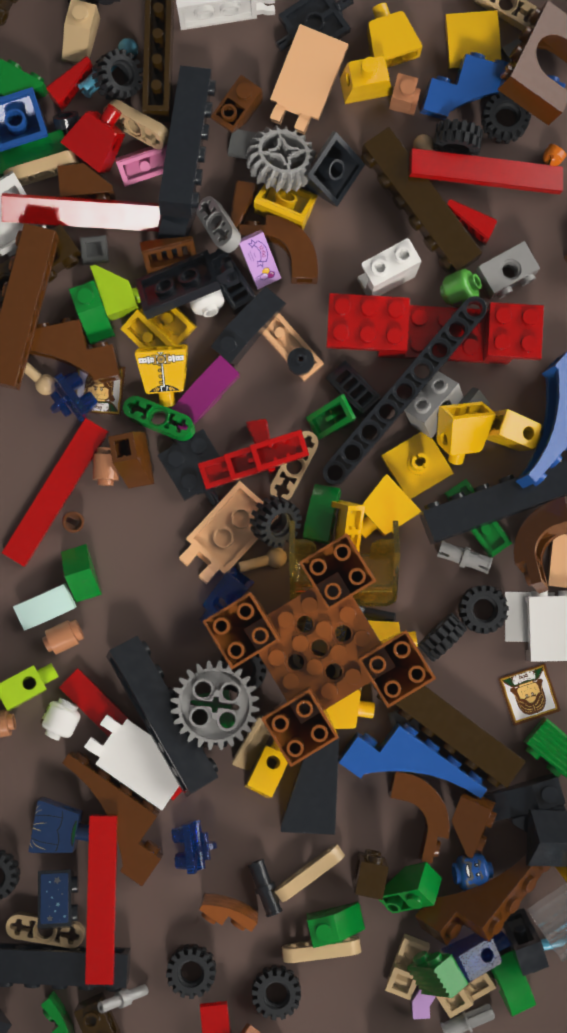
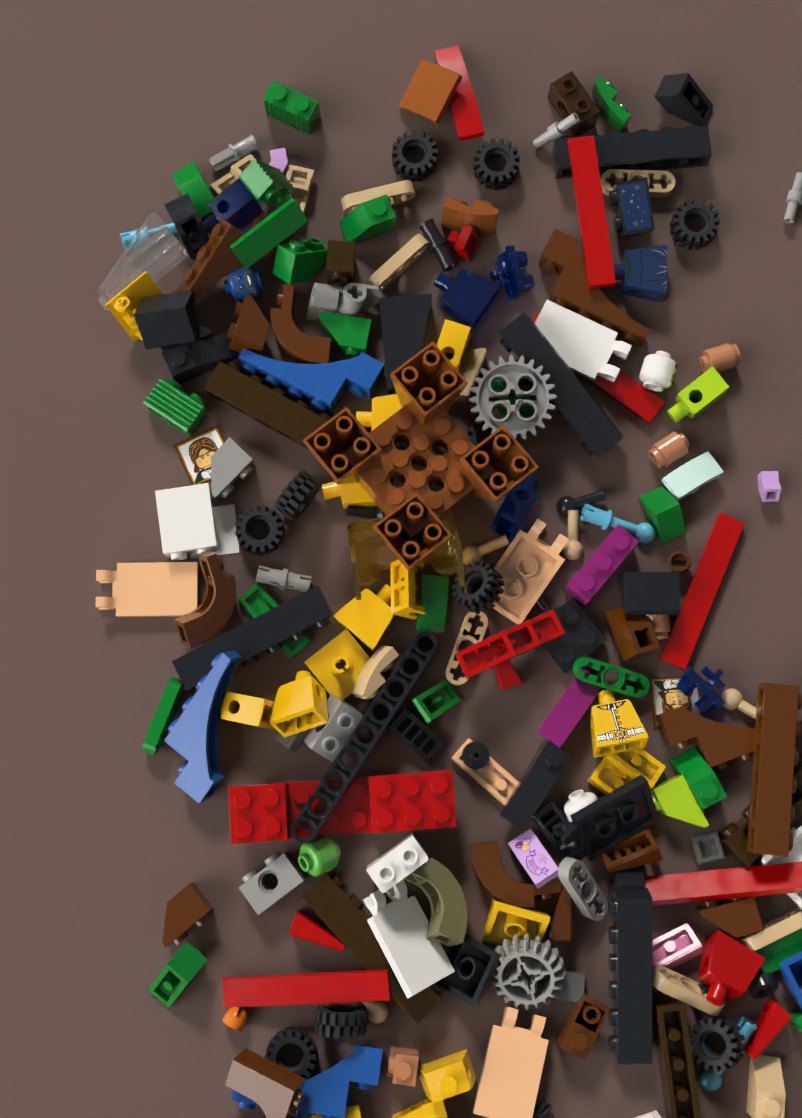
camera: 175 degrees right, 5 degrees down
none -> light grey slope [211,437,254,500]
none -> green tile [230,198,308,269]
none -> light grey panel [306,282,385,321]
none -> green slope [319,311,372,358]
none -> tan slope [352,646,399,699]
none -> white tile [363,880,455,999]
none -> olive arch [404,858,468,947]
none -> clear blue torso [434,269,500,333]
none -> red tile [447,225,480,262]
none -> black bar [556,489,607,517]
none -> tan bar [562,510,583,561]
none -> magenta arch [563,524,639,607]
none -> medium azure pin [580,504,655,544]
none -> black slope [618,572,680,615]

